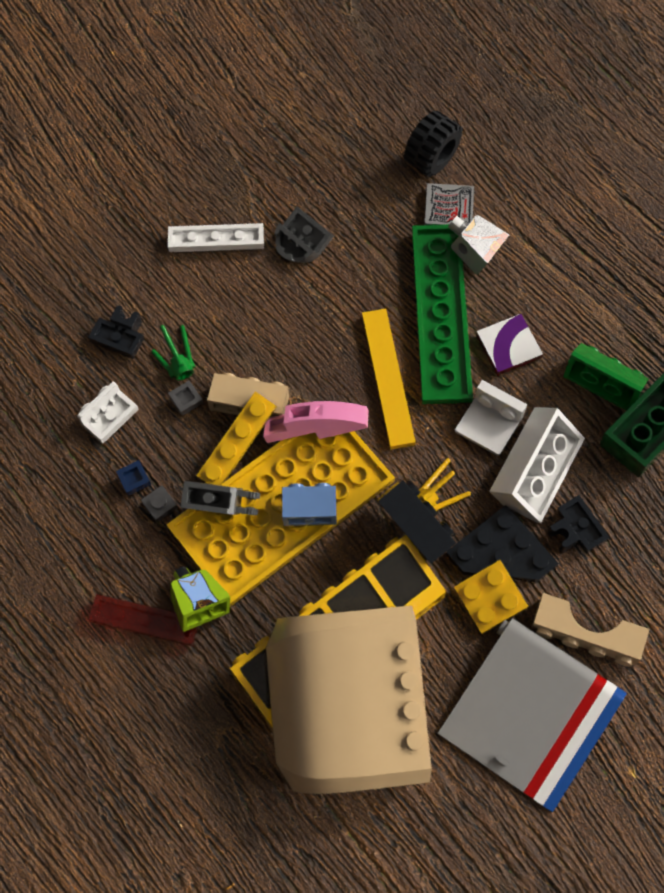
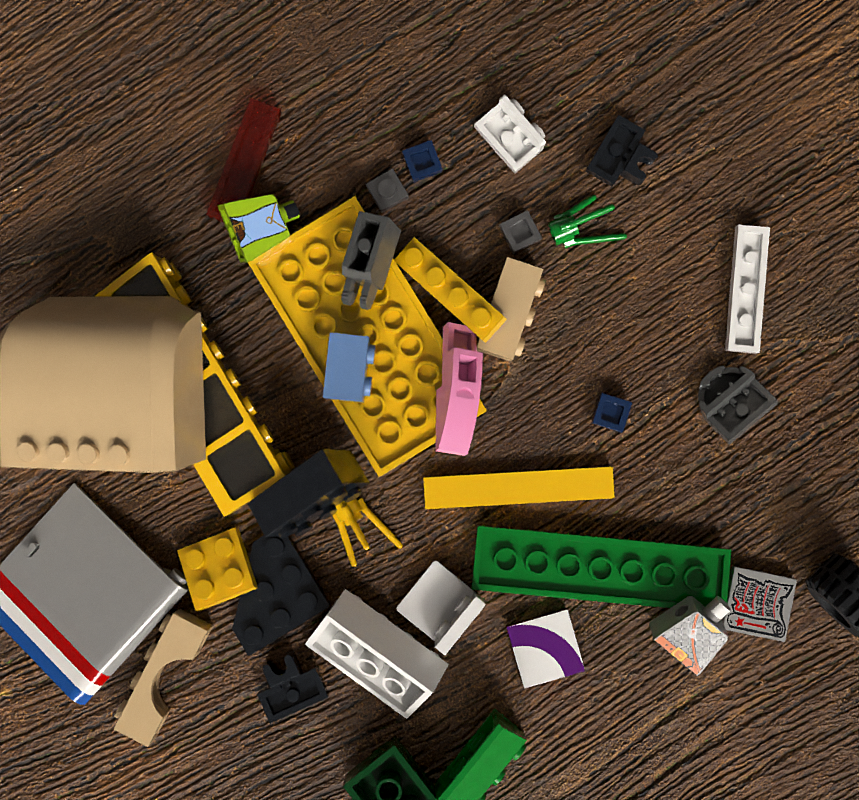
camera: 95 degrees right, 20 degrees up
none -> dark blue plate [591,393,632,433]

